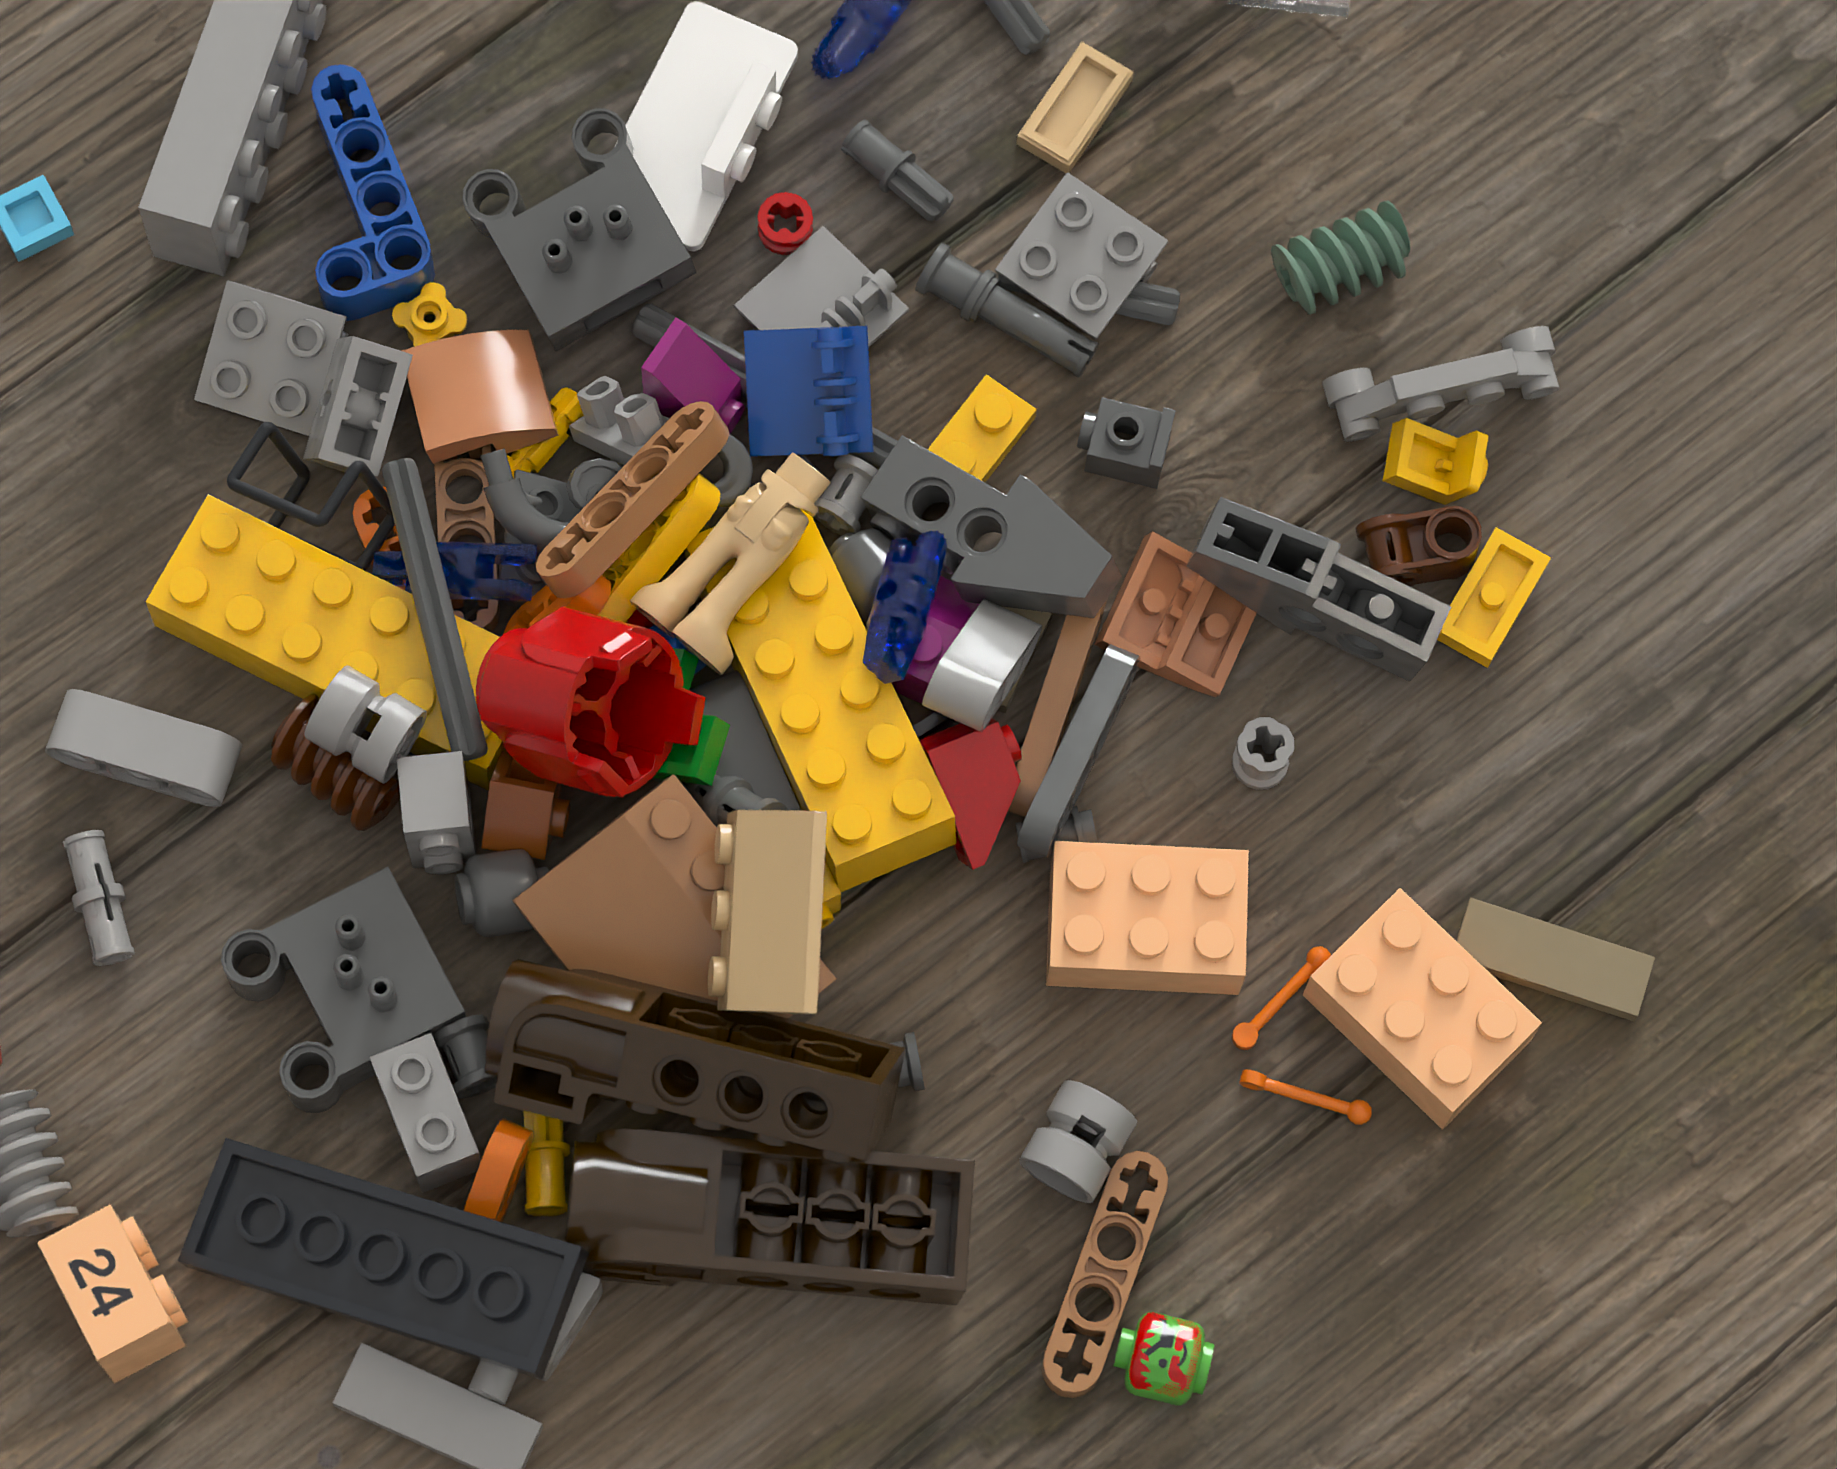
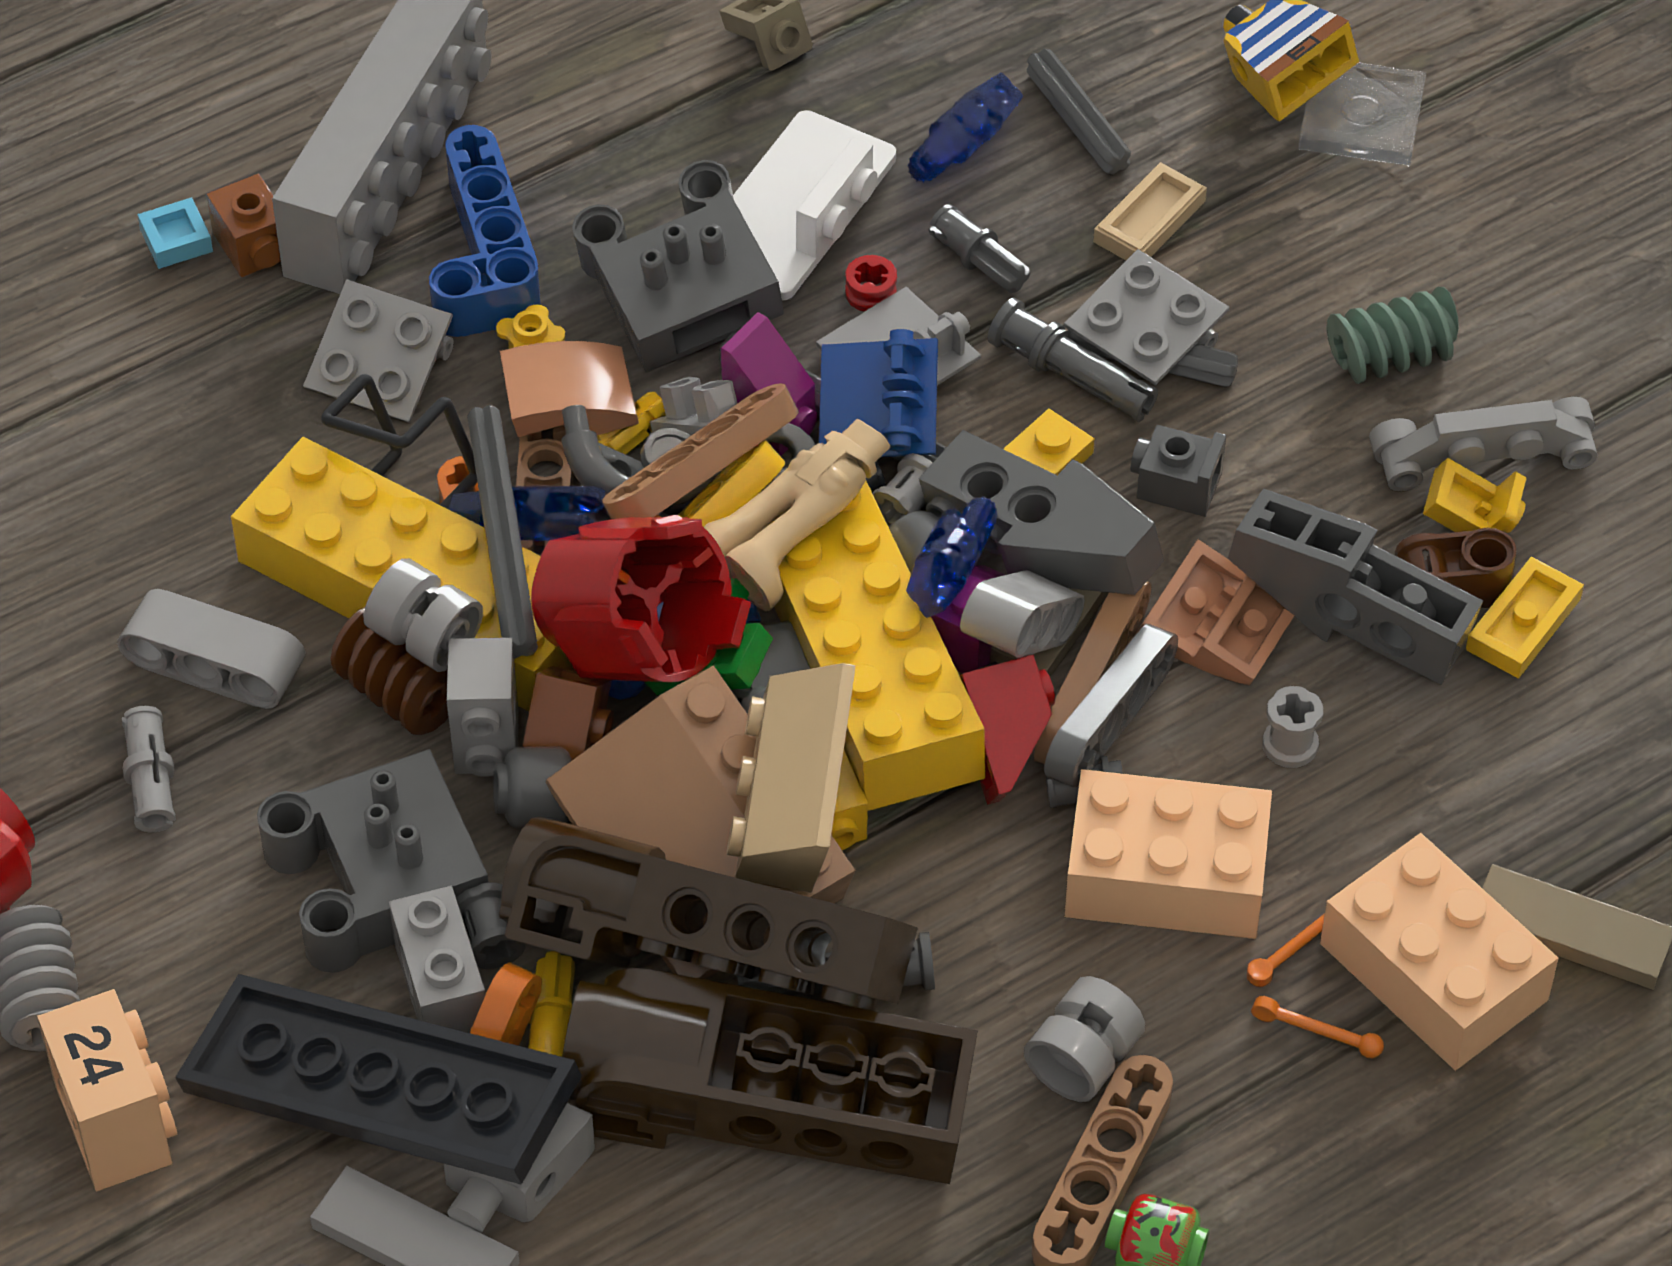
camera: 10 degrees right, 20 degrees down
light grey brick [303,336,413,477] -> none
none -> dark orange brick [206,173,281,277]

